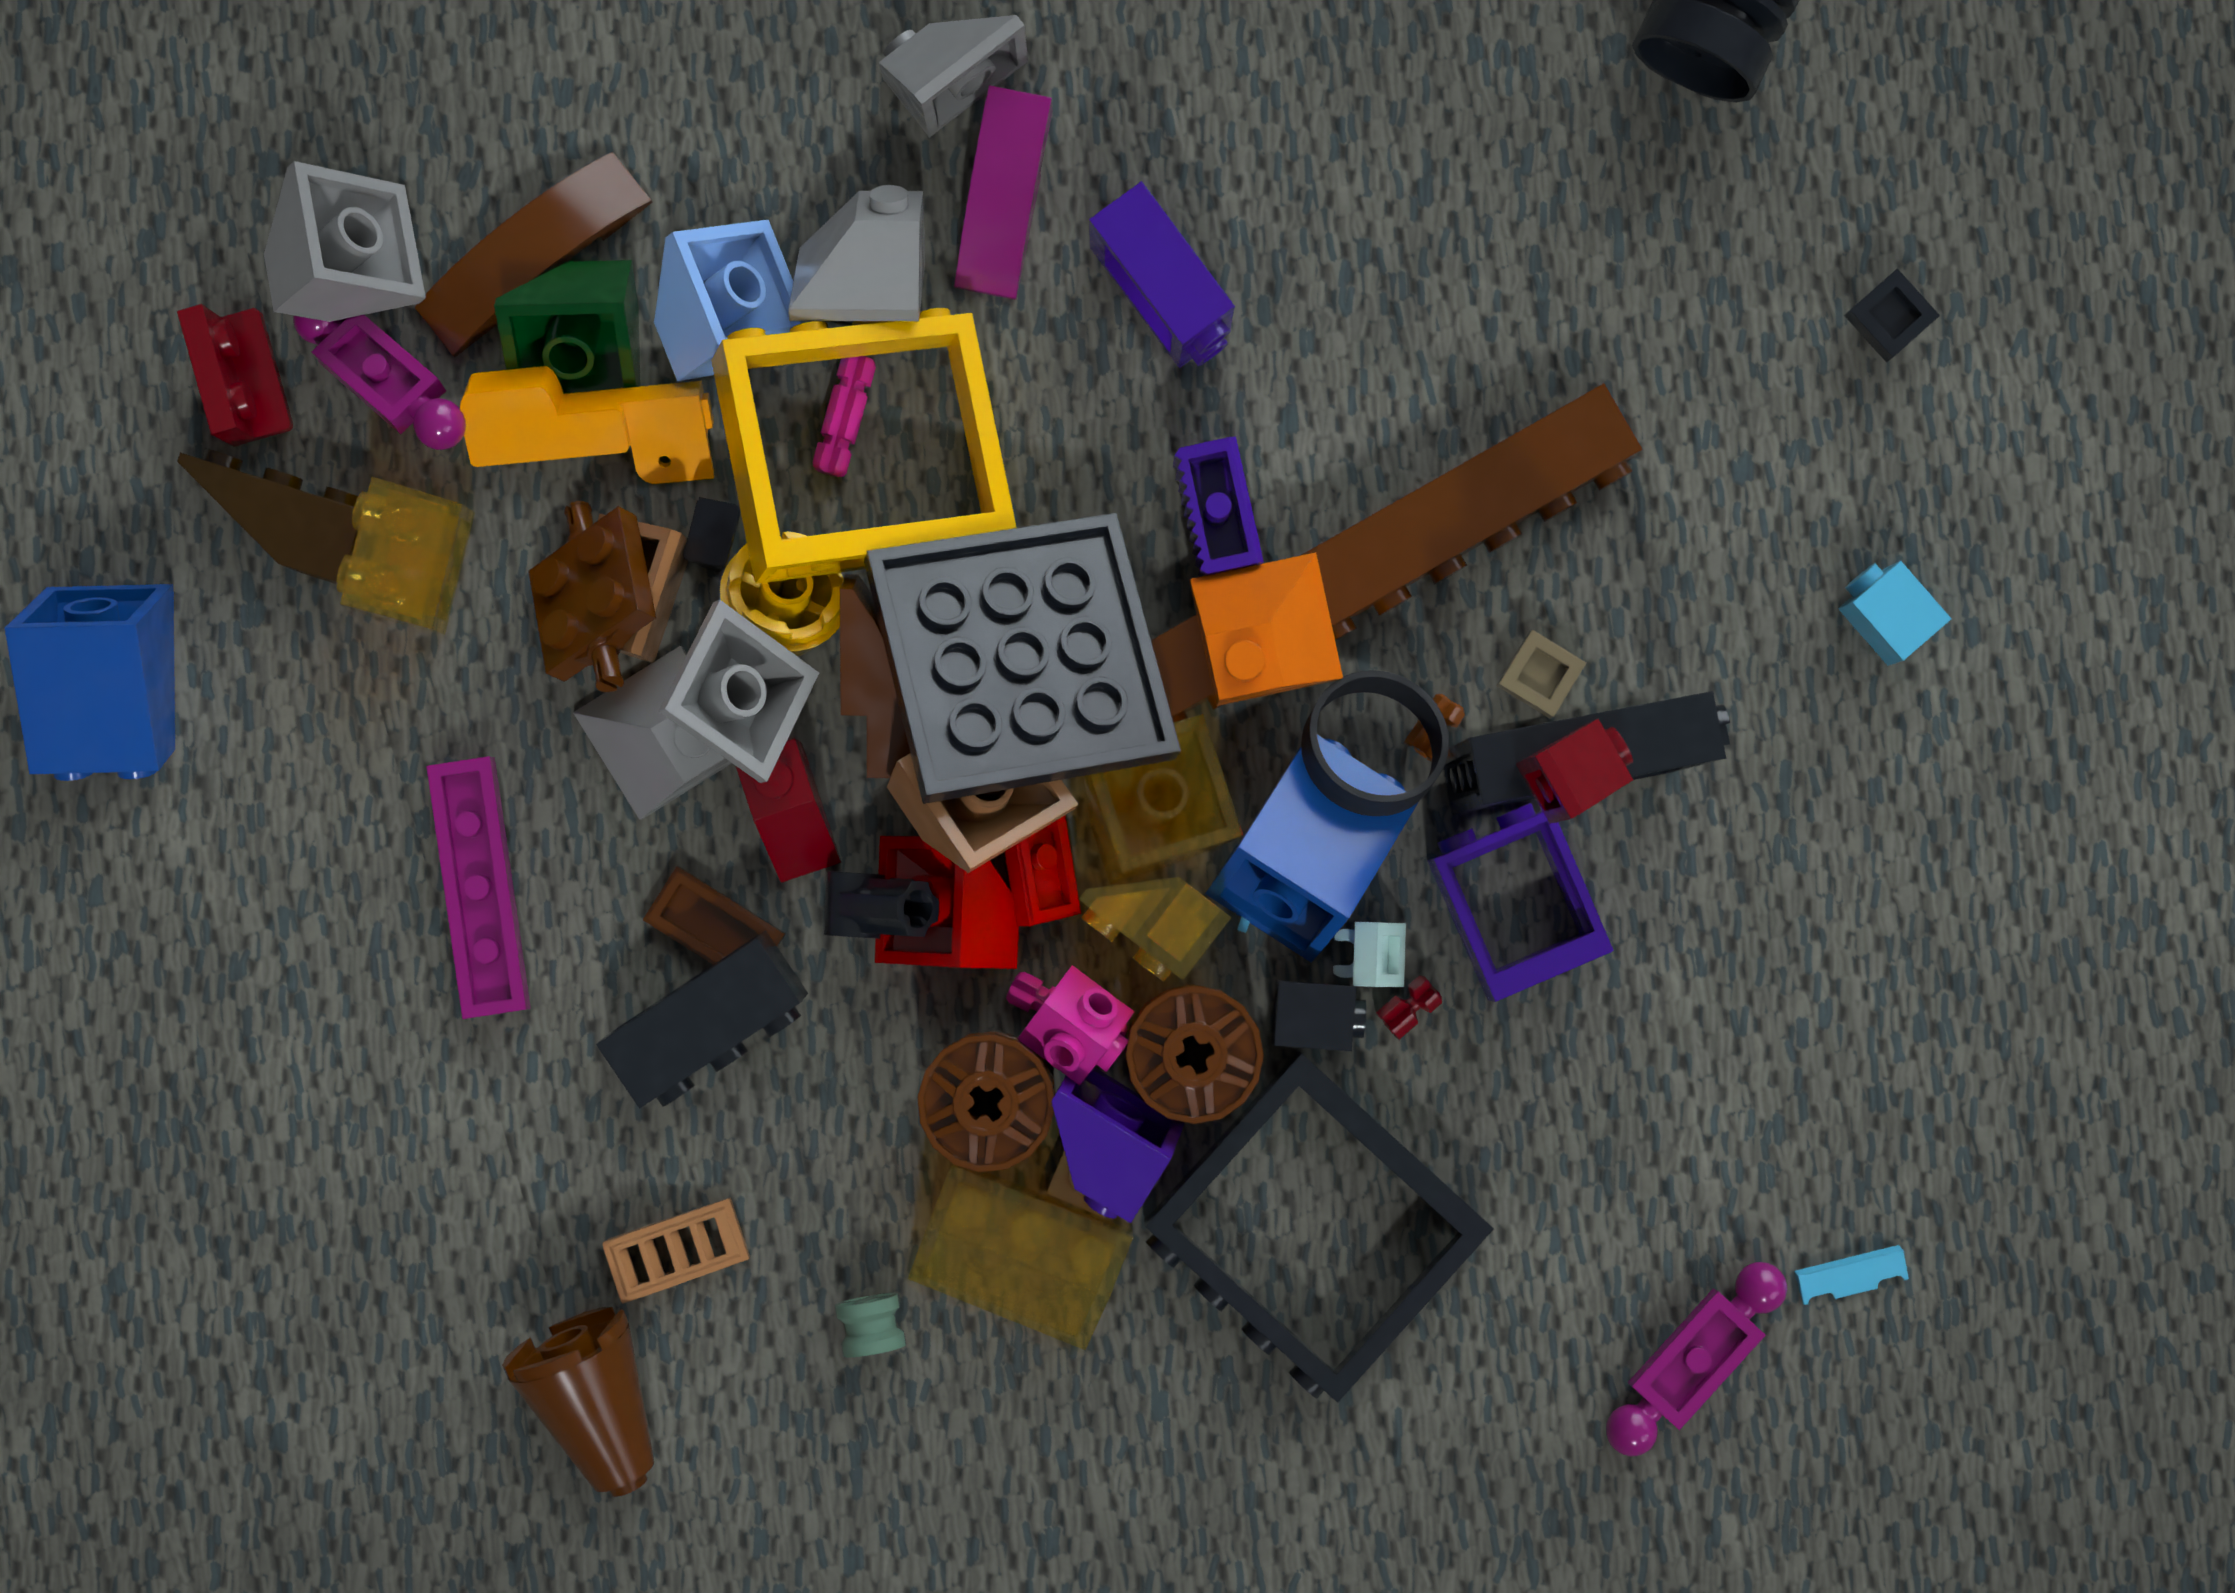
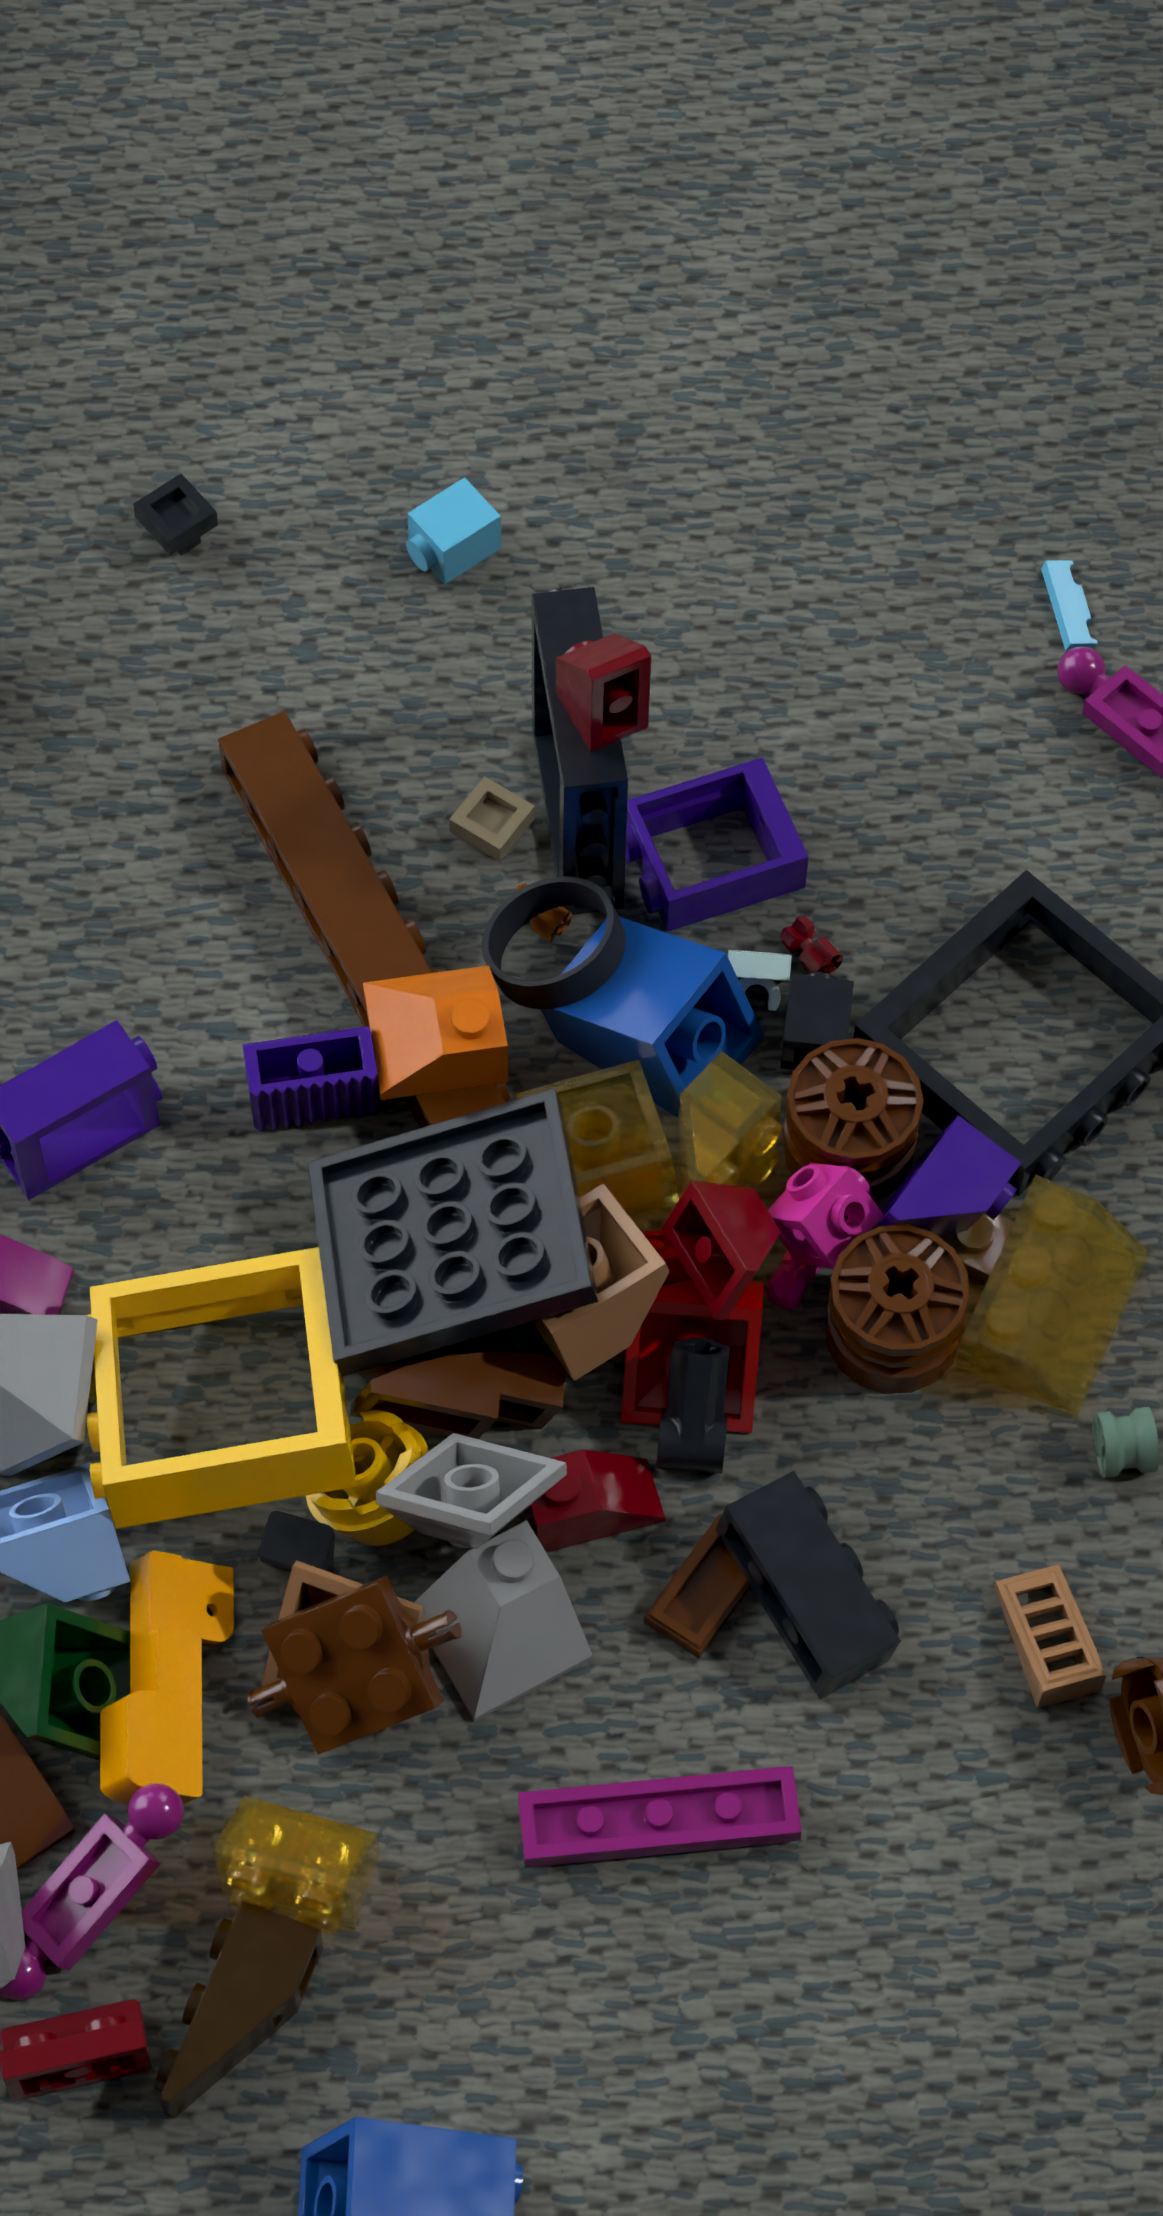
camera: 85 degrees left, 25 degrees down
dark pink axle [812,356,876,477] -> none
none -> dark red slope [661,1180,781,1320]

